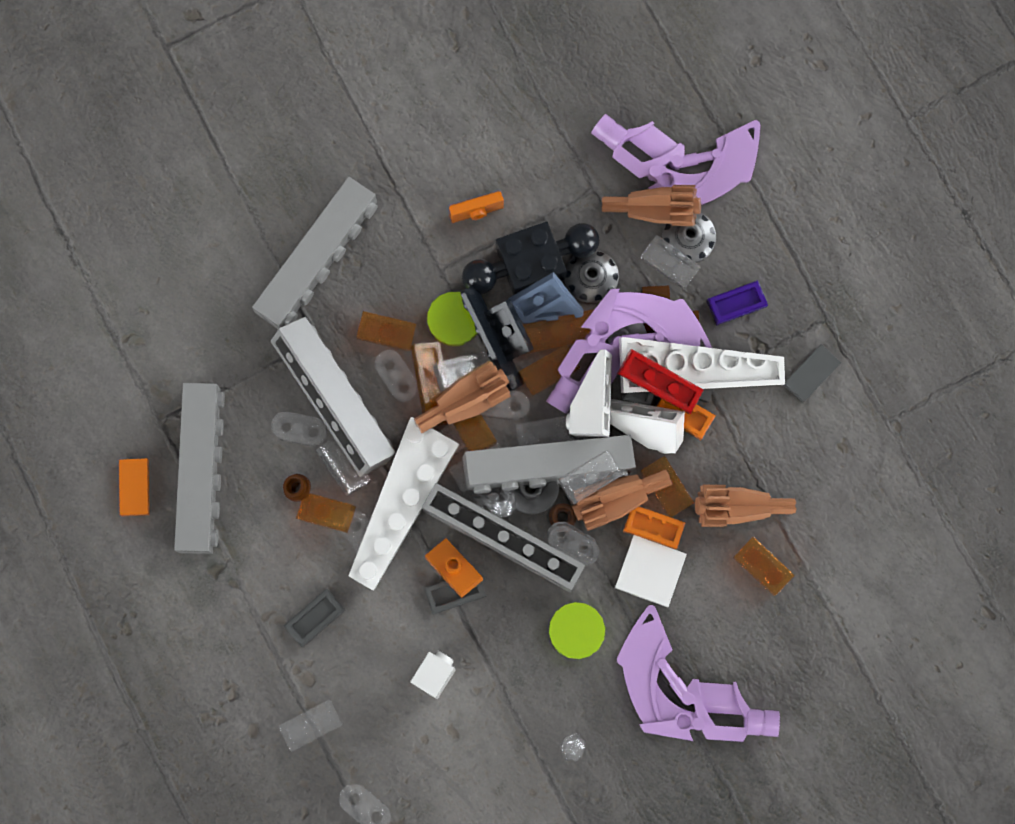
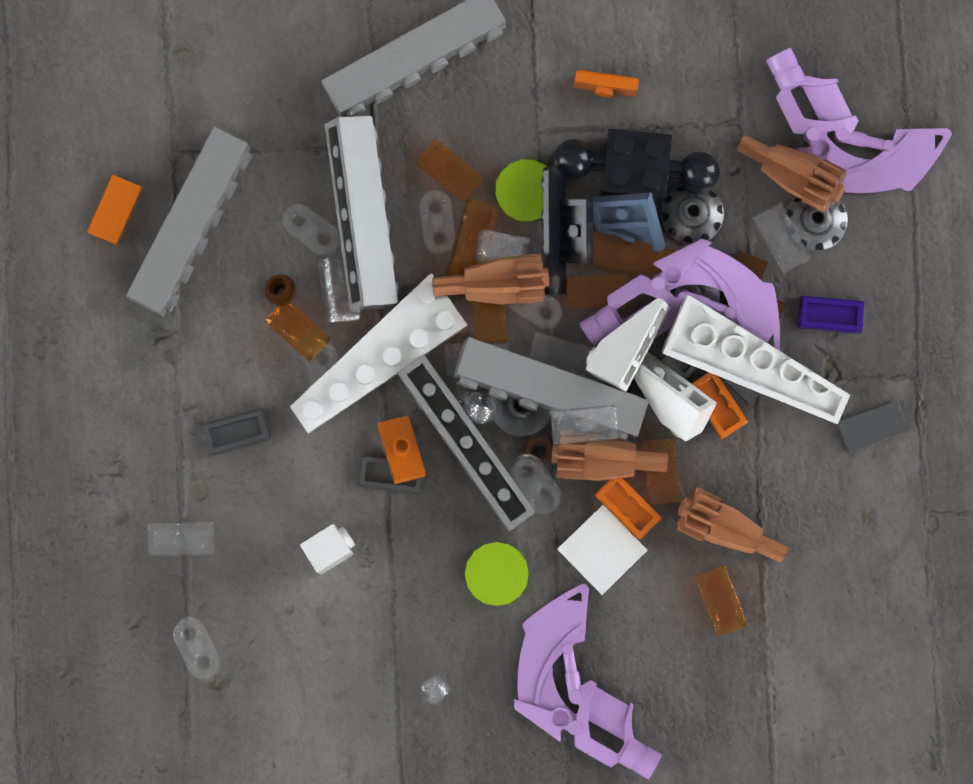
camera: 20 degrees right, 5 degrees up
red tile [617,349,704,414] -> none

